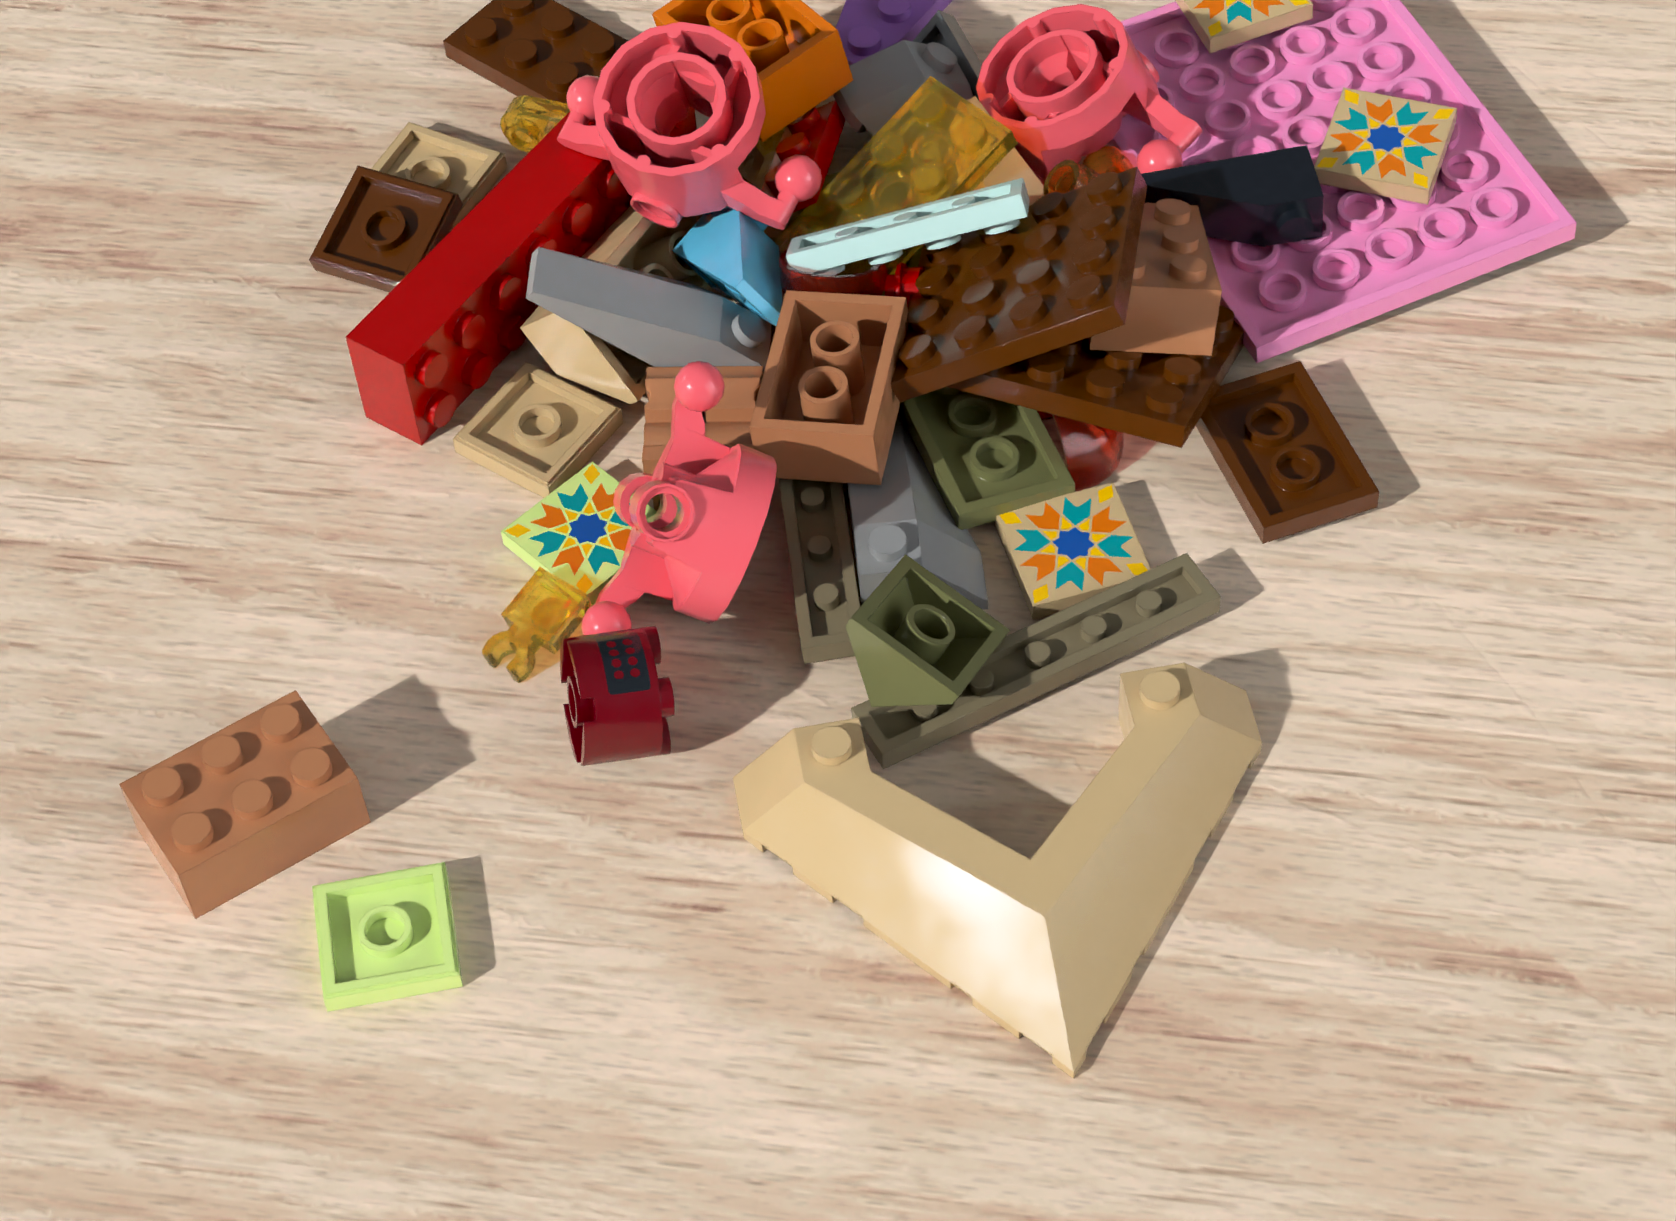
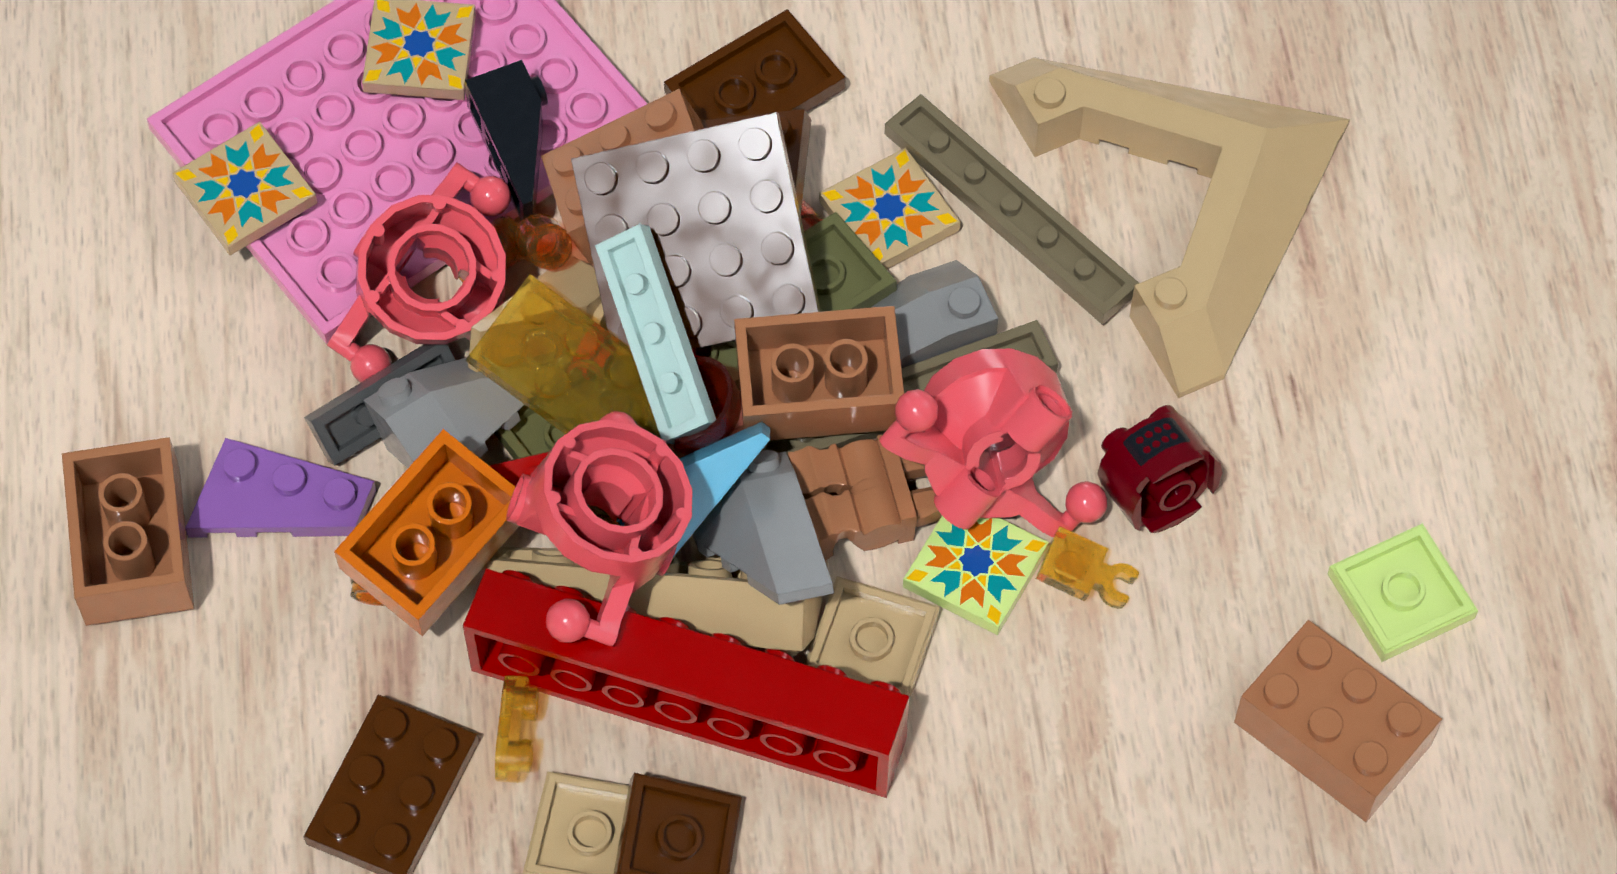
camera: 110 degrees left, 10 degrees up
olive slope [846,554,1010,707] -> none

